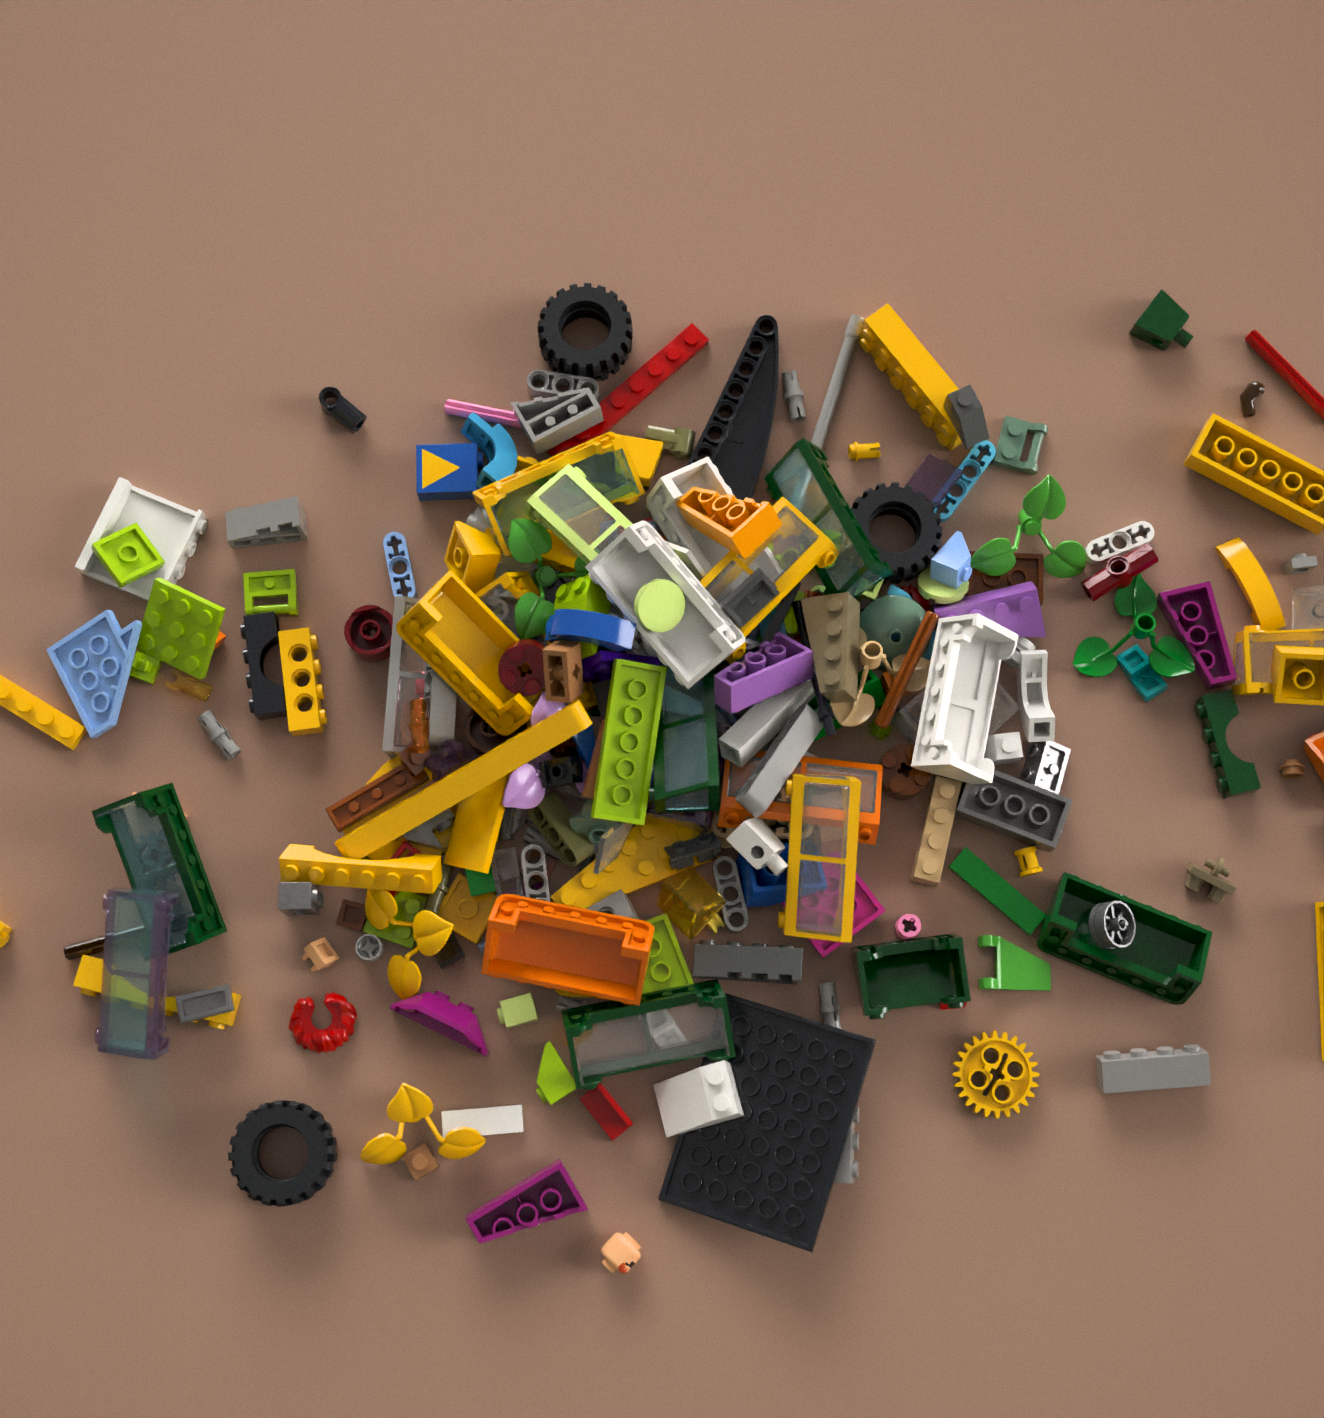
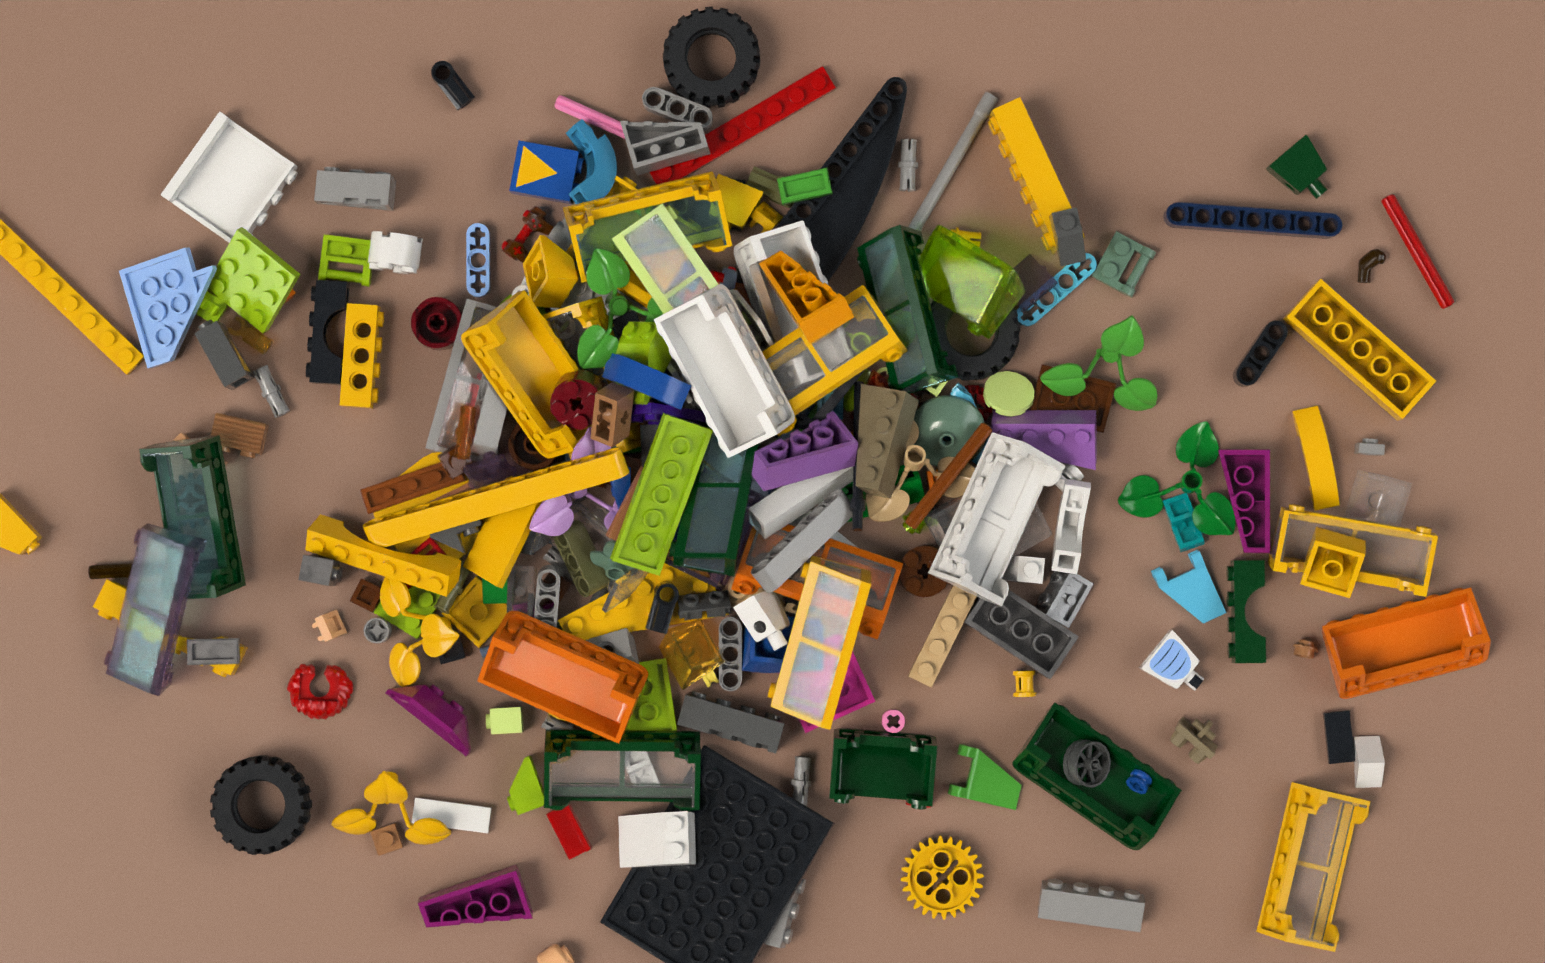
camera: 15 degrees right, 10 degrees up
lime plate [91,523,165,588] -> none
black brick [539,756,583,788] -> none
yellowish green tile [634,579,685,632] -> none
dark grey hinge [720,568,780,629] -> none
light blue slope [930,531,972,589] -> none
green tile [948,847,1046,936] -> none
dark red piece [1081,543,1159,601] -> none
white beam [1085,521,1154,565] -> none
none -> dark grey brick [194,320,254,390]
none -> medium nougat brick [211,413,269,458]
none -> white brick [368,231,423,274]
none -> reddish brown piece [501,206,553,263]
none -> black piece [645,581,679,634]
none -> yellow tile [749,201,783,233]
none -> bright green tile [777,168,833,205]
none -> clear neon green windscreen [919,225,1026,339]
none -> blue bush [1126,769,1152,794]
none -> torso [1139,630,1204,691]
none -> medium azure flag [1151,550,1226,624]
none -> dark blue beam [1163,202,1342,239]
none -> black beam [1233,321,1288,387]

